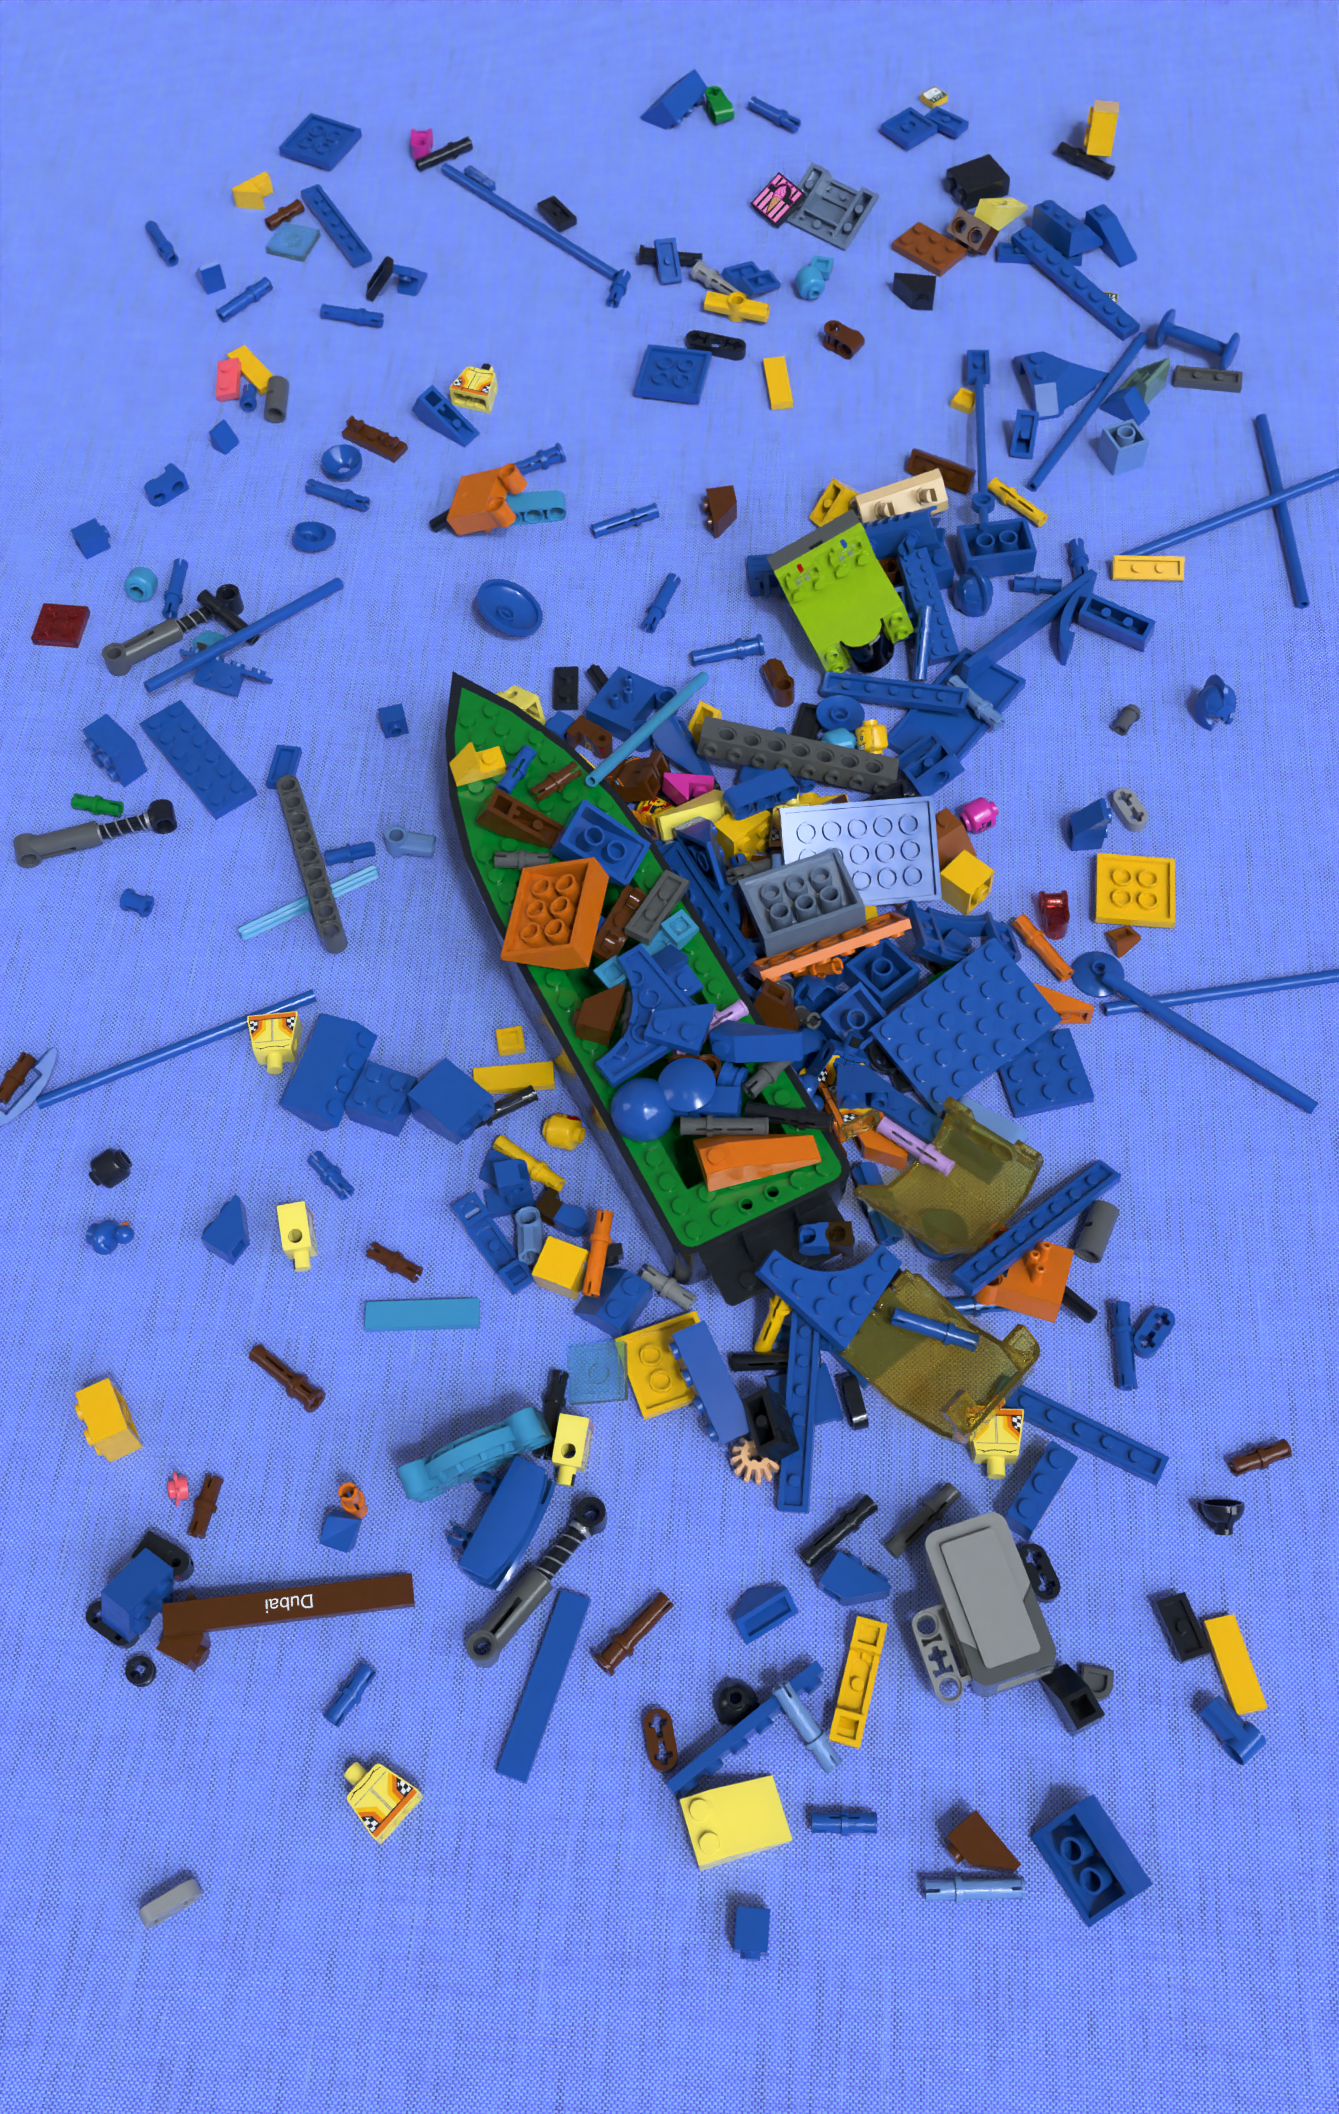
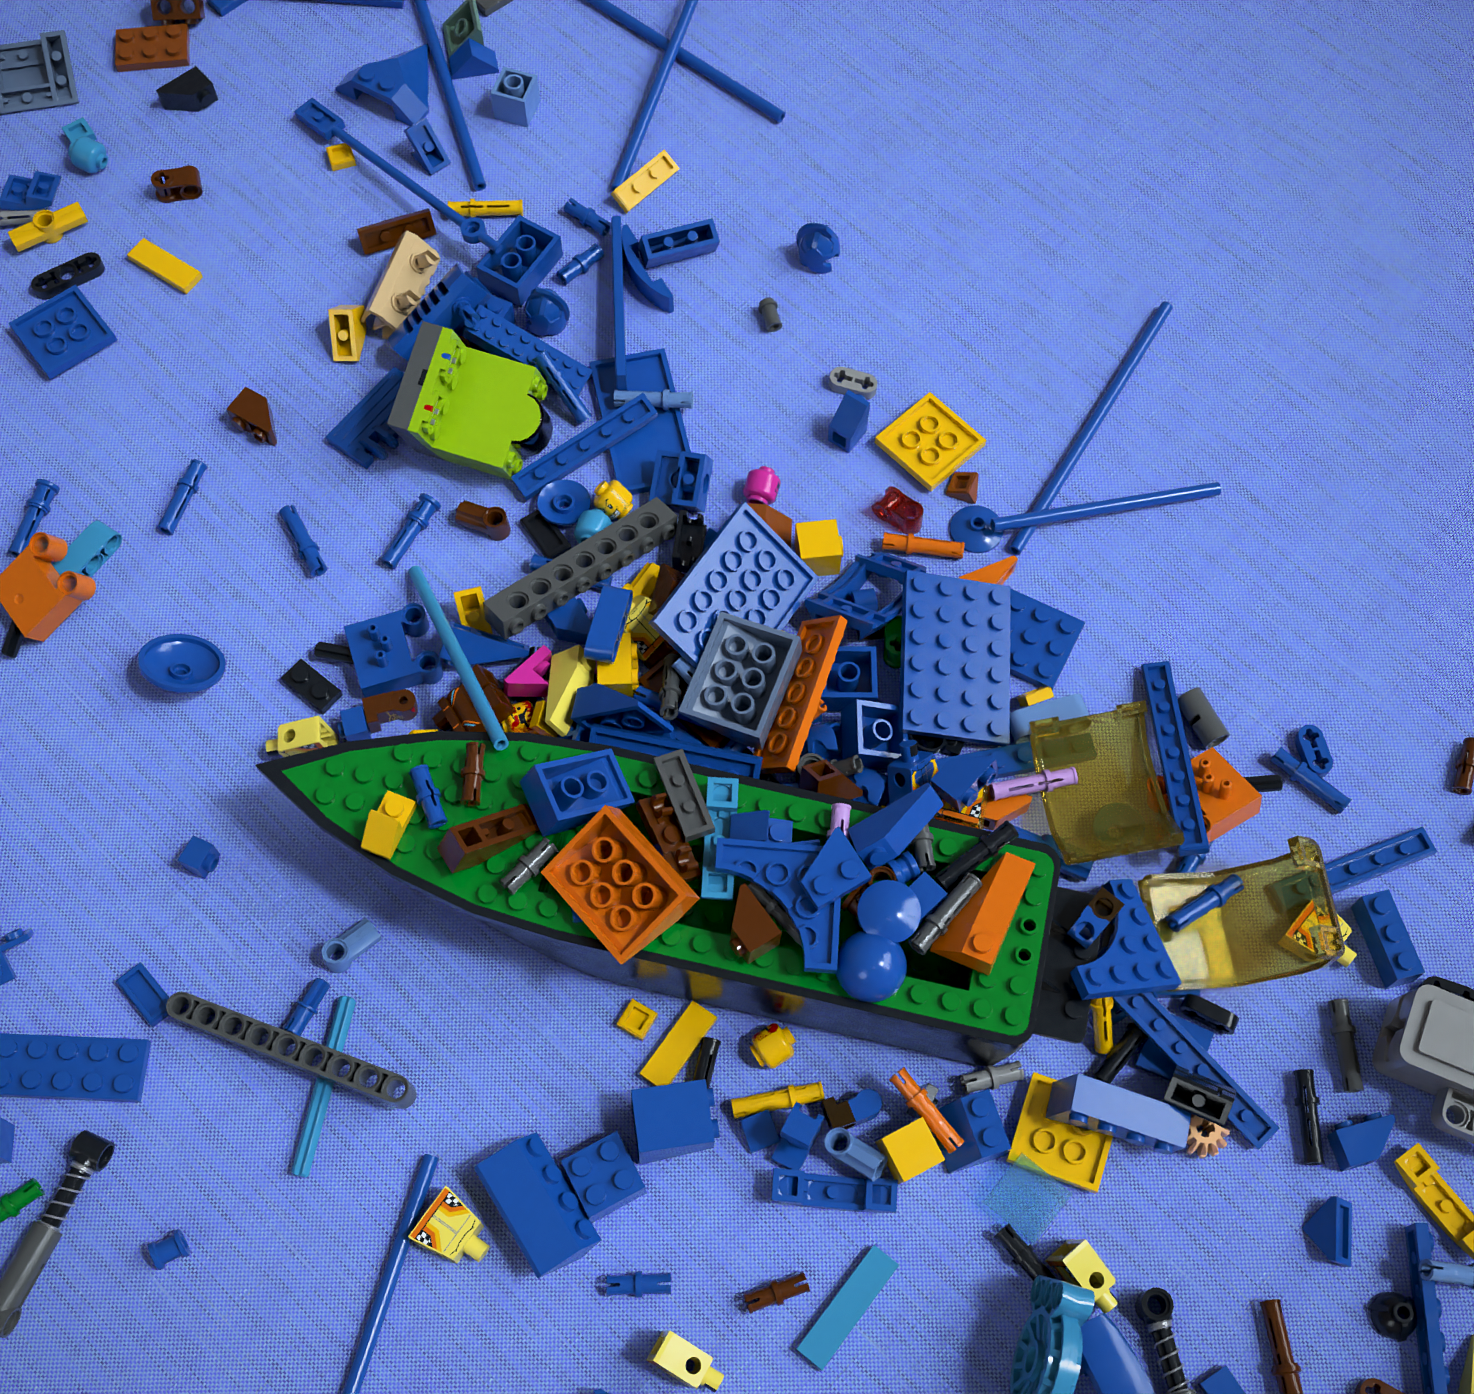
camera: 55 degrees left, 5 degrees up
none -> yellow tile [1017,687,1054,707]

